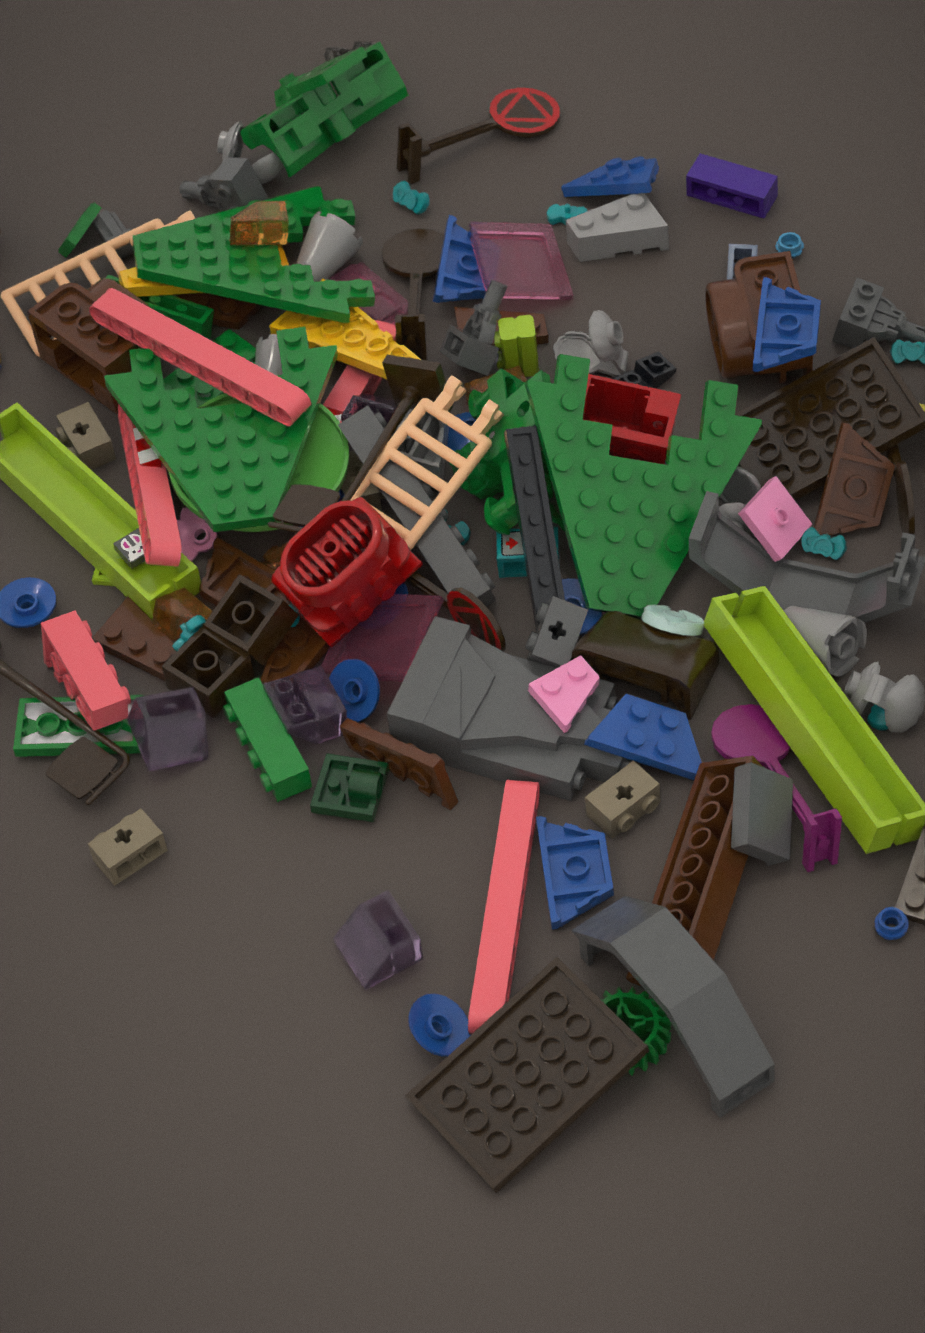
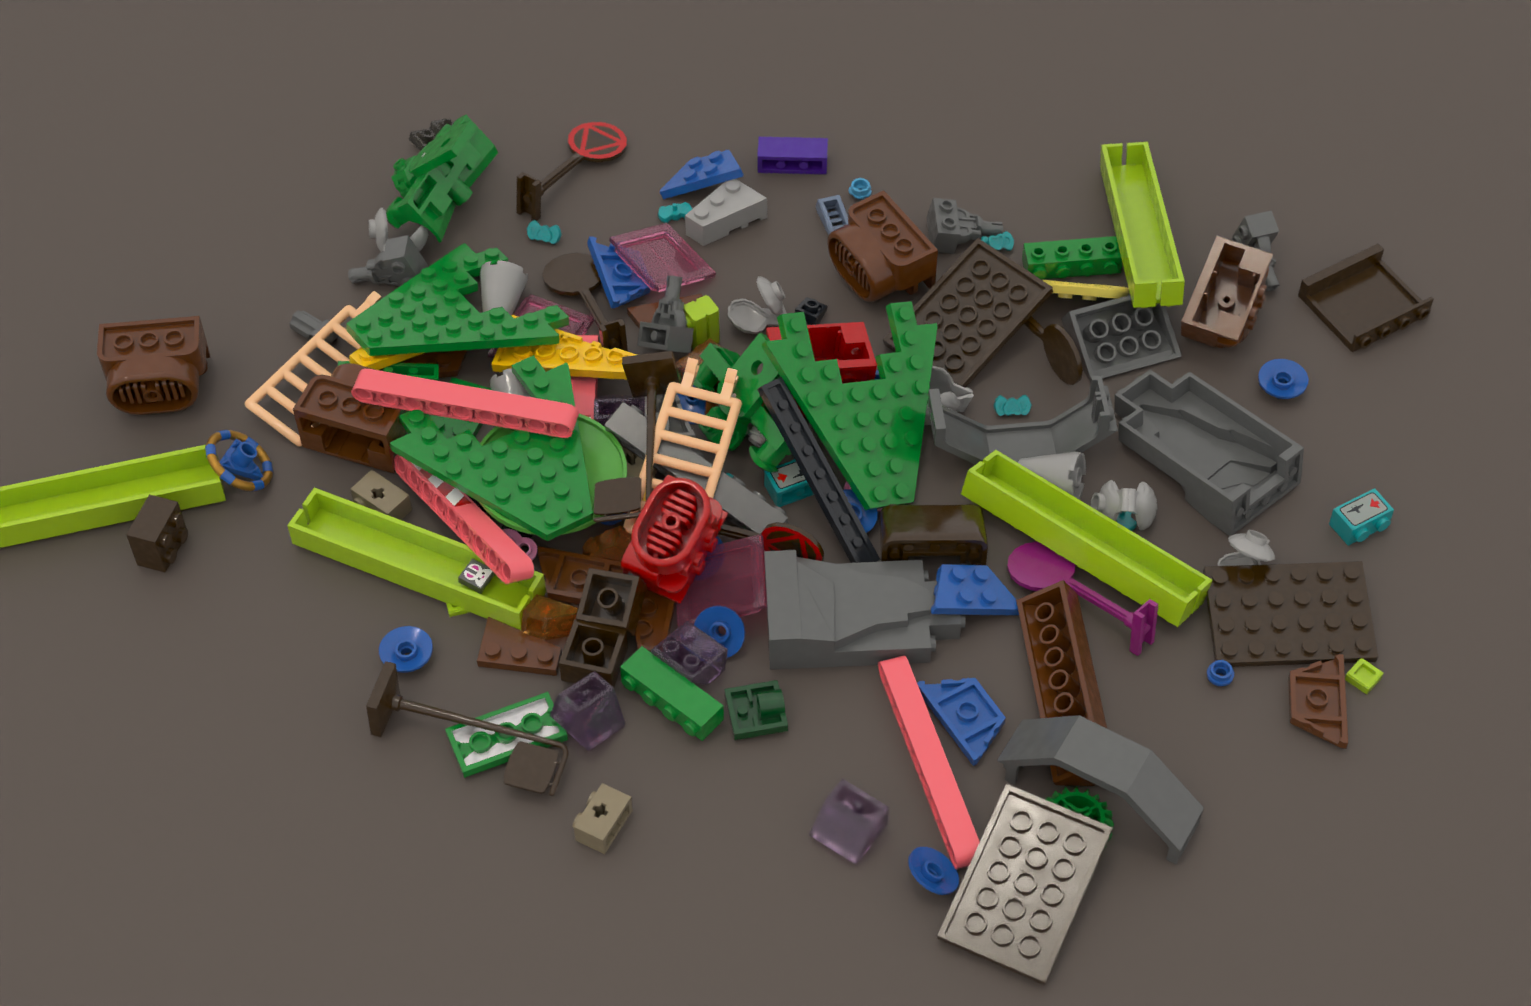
camera: 30 degrees left, 0 degrees up
coral wedge [41,611,131,731] -> none
green tile [58,202,102,258] -> none
teal piece [172,615,206,652] -> none
clear orange slope [230,201,289,245] -> none
reddish brown wing [339,718,459,810] -> none
dark grey brick [525,596,588,668] -> none
bright pink wing [528,656,600,733] -> none
dark tan brick [585,760,661,839] -> none
light aqua tile [641,605,704,636] -> none
dark grey container [731,762,793,866] -> none
bright pink plate [738,476,812,562] -> none
blue wing [753,277,821,372] -> none
reddish brown wing [813,422,895,535] -> none

